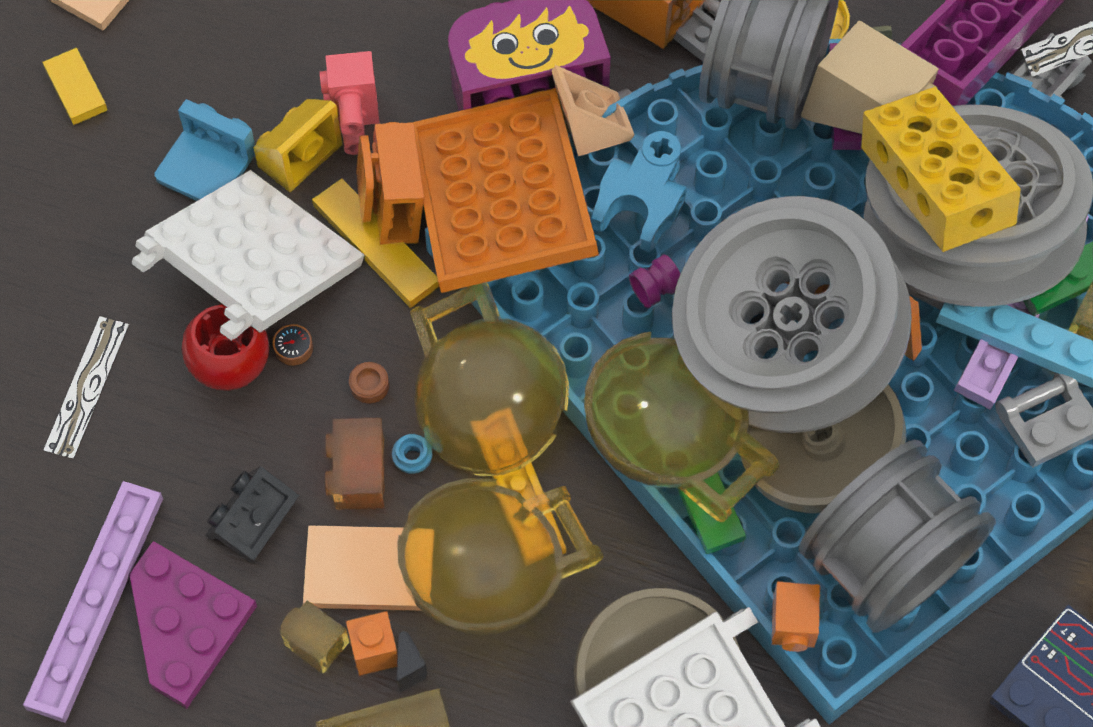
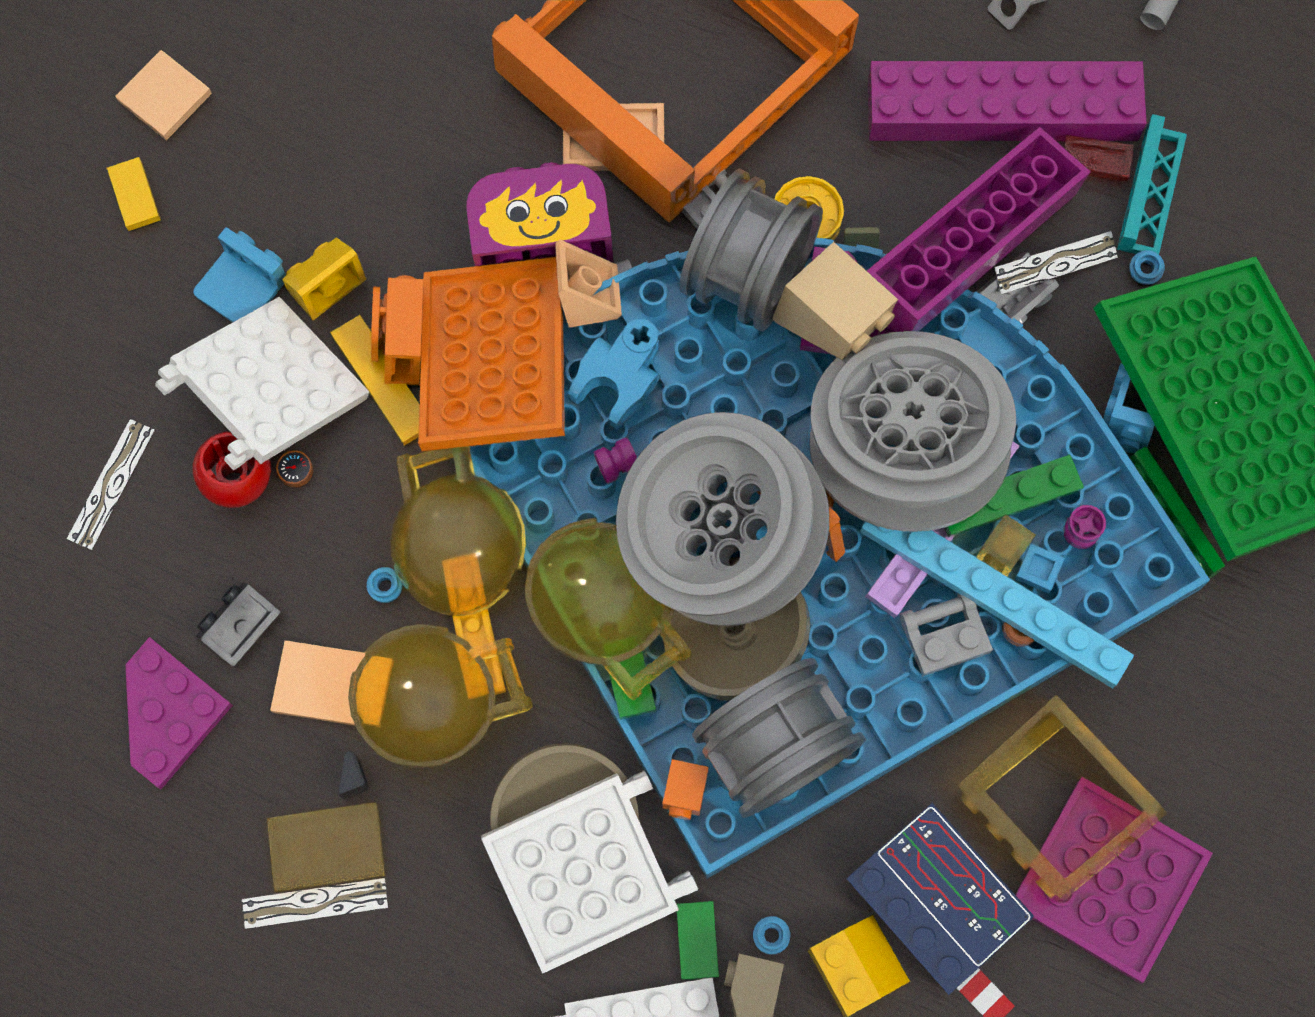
camera: 10 degrees right, 10 degrees up
lavender plate [23,481,163,723] -> none
clear yellow brick [280,600,349,674] -> none
coral brick [320,51,380,155] -> none
clear orange brick [325,418,385,510] -> none
orange brick [346,611,398,676] -> none
dark orange tile [349,362,389,404] -> none
yellow brick [861,86,1021,252] -> none

